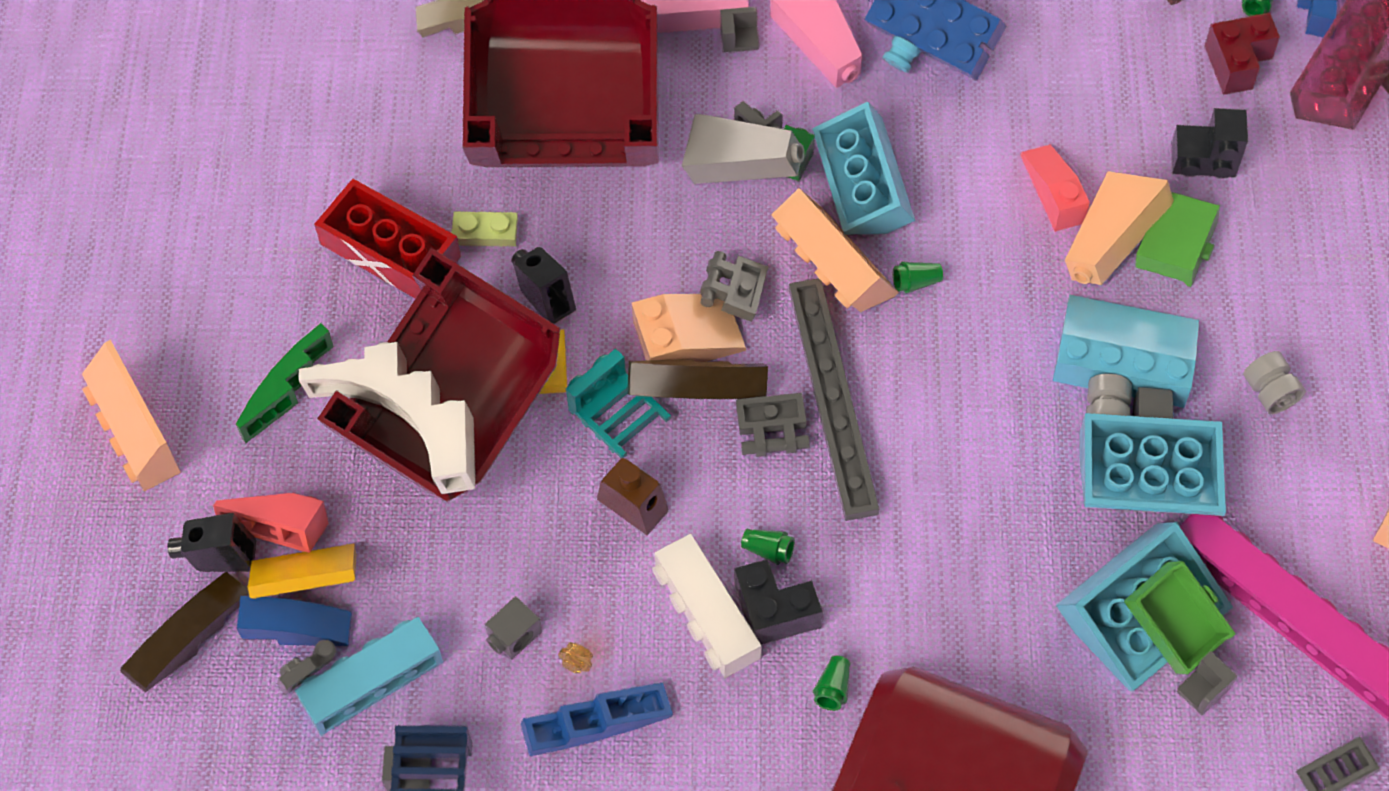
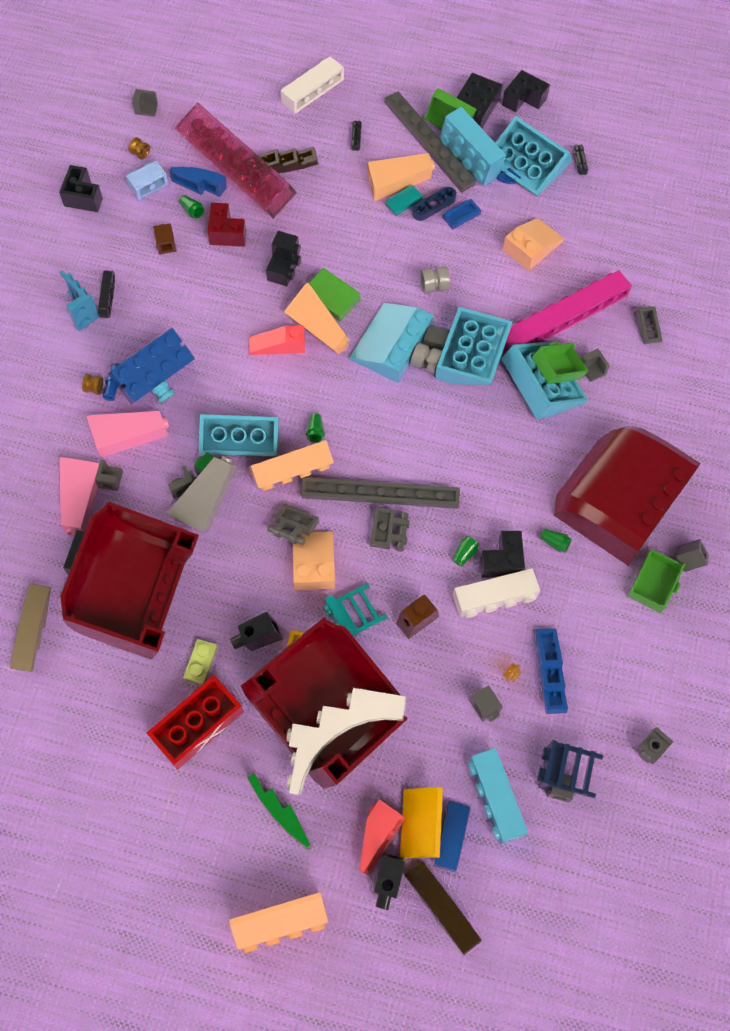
camera: 80 degrees left, 5 degrees up
dark grey plate [277,640,336,695] -> none
dark brown slope [628,359,768,399] -> none

